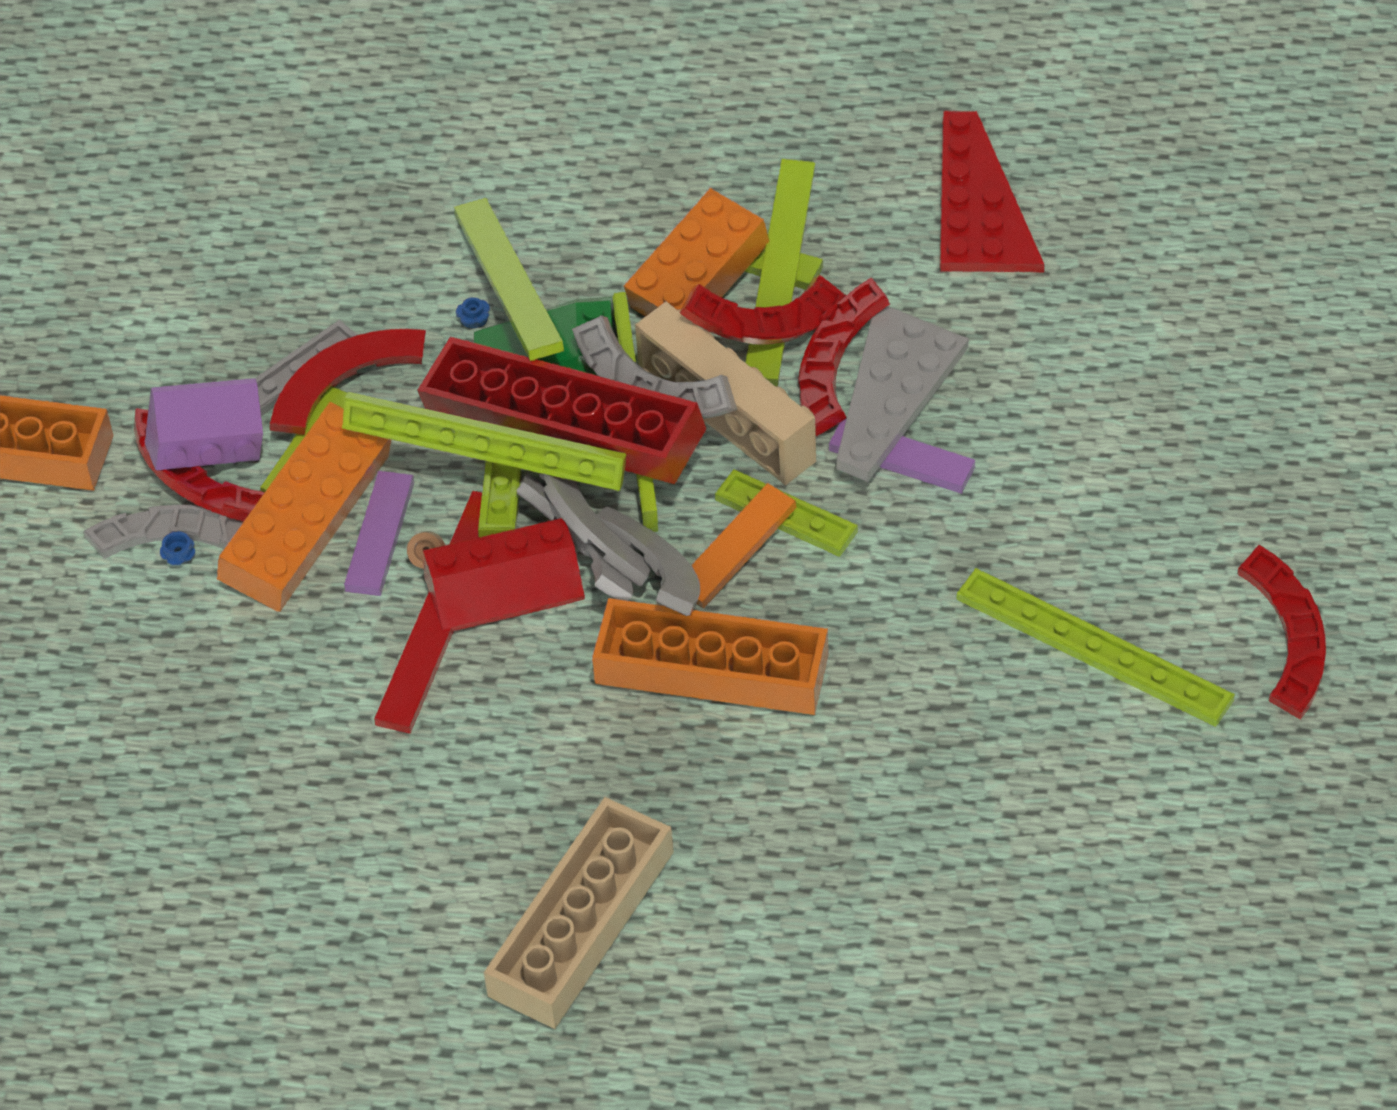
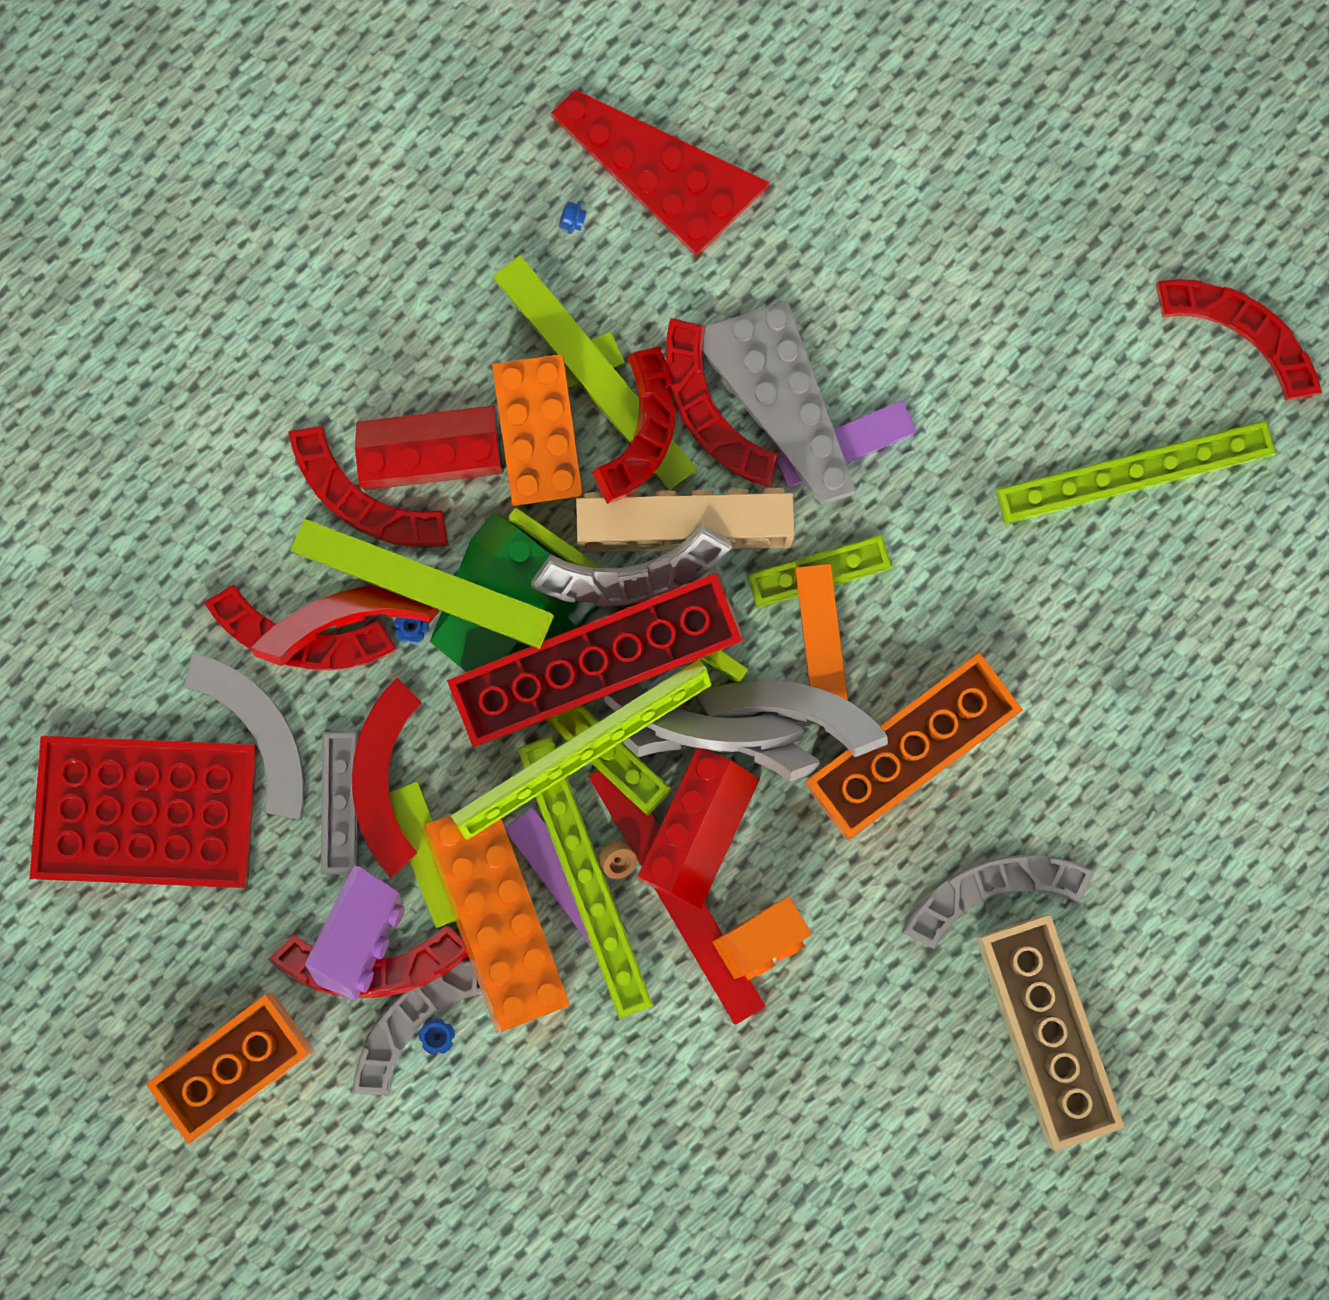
camera: 50 degrees left, 30 degrees up
none -> red plate [29,736,257,888]
none -> light grey tile [184,653,305,820]
none -> red tile [203,584,398,671]
none -> red tile [251,585,440,666]
none -> red tile [288,426,449,548]
none -> red slope [355,405,503,491]
none -> lime tile [517,735,654,1019]
none -> blue plate [559,201,586,234]
none -> orange brick [712,896,812,980]
none -> light grey tile [901,855,1095,949]

